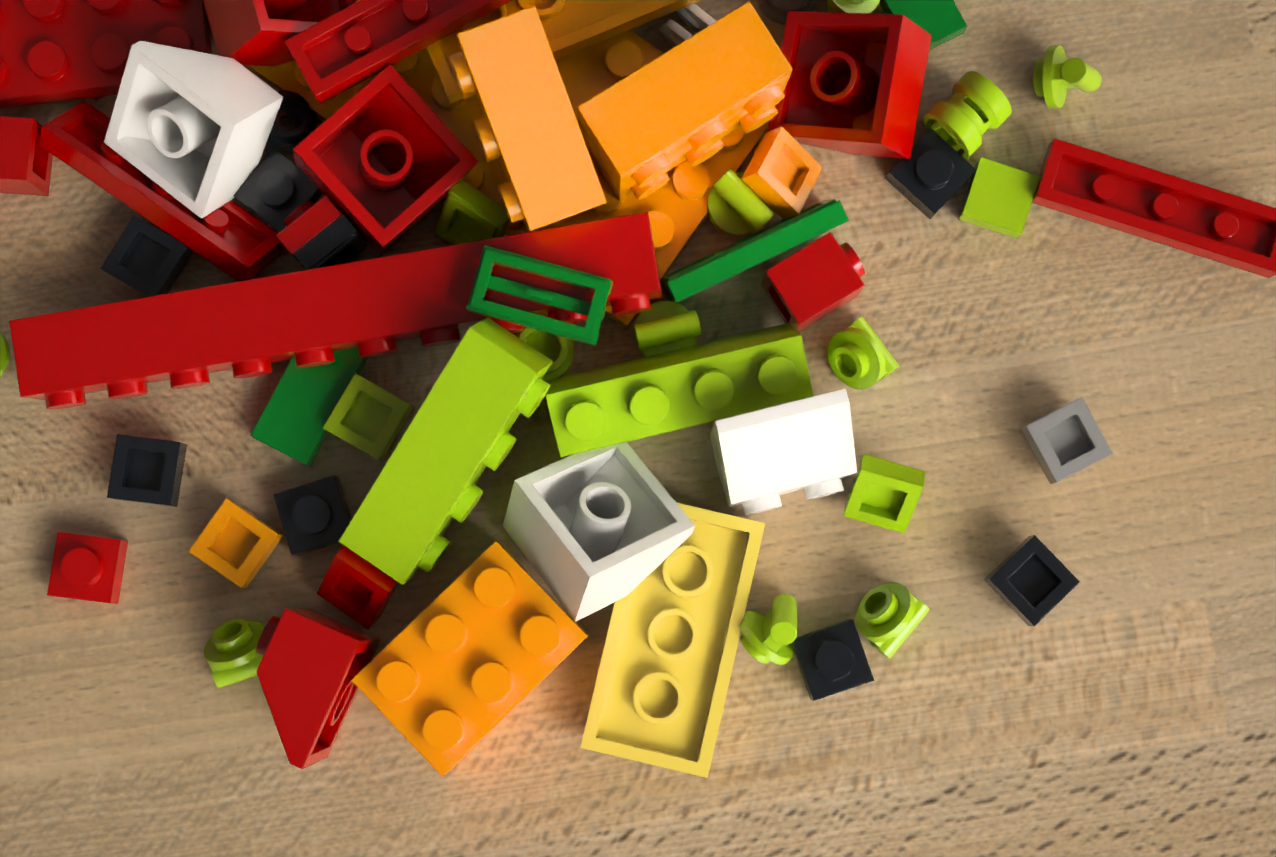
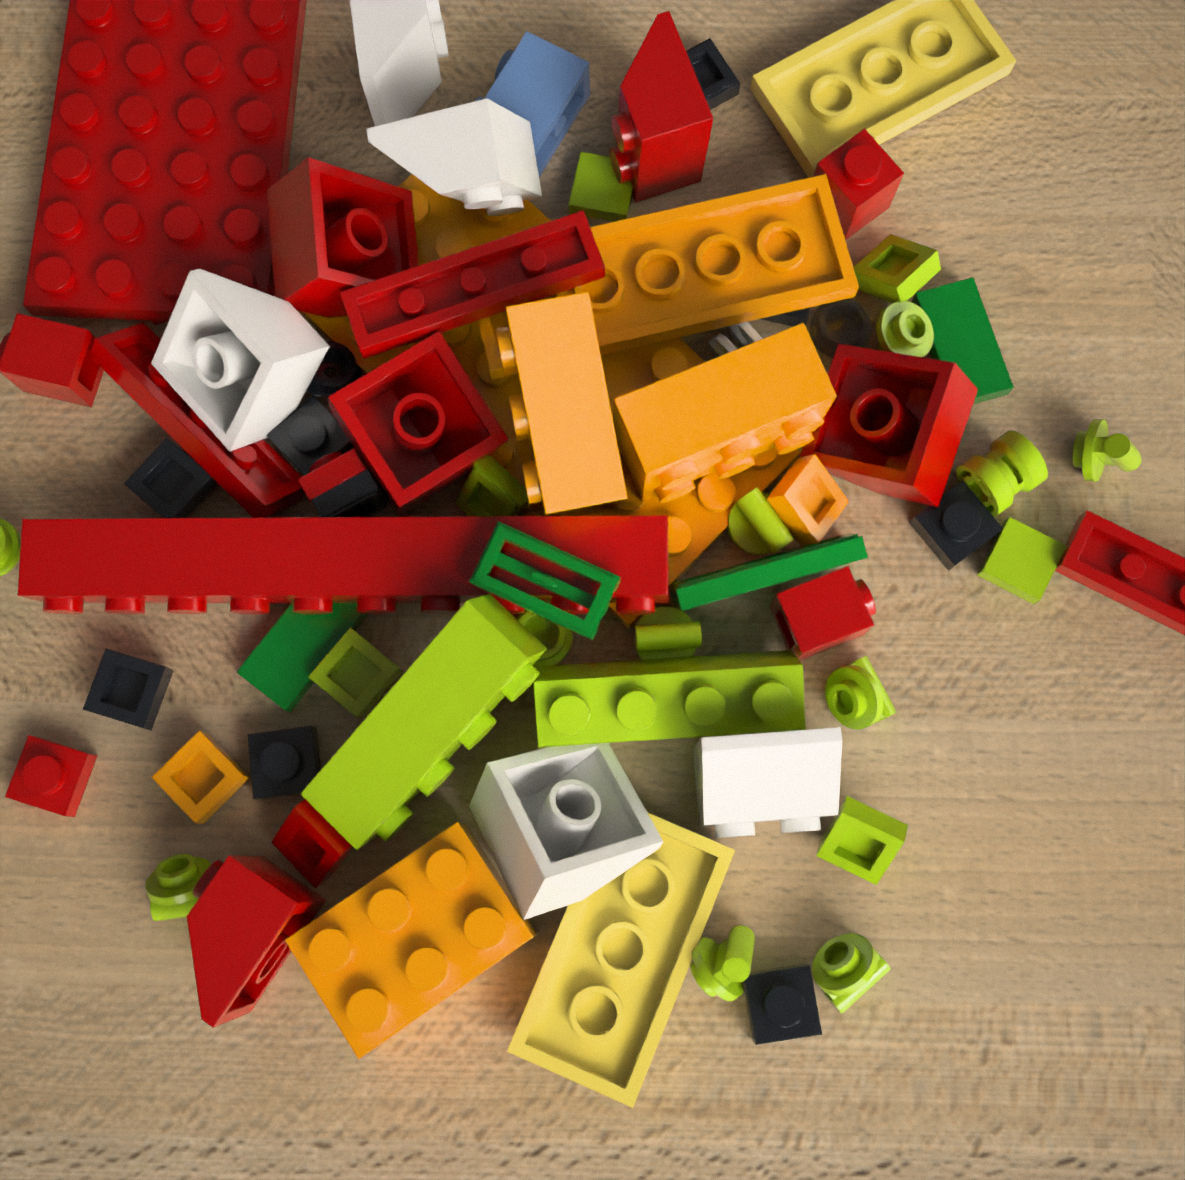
camera: 15 degrees right, 5 degrees down
black plate [984,535,1080,626] -> none
light grey plate [1020,397,1113,484] -> none

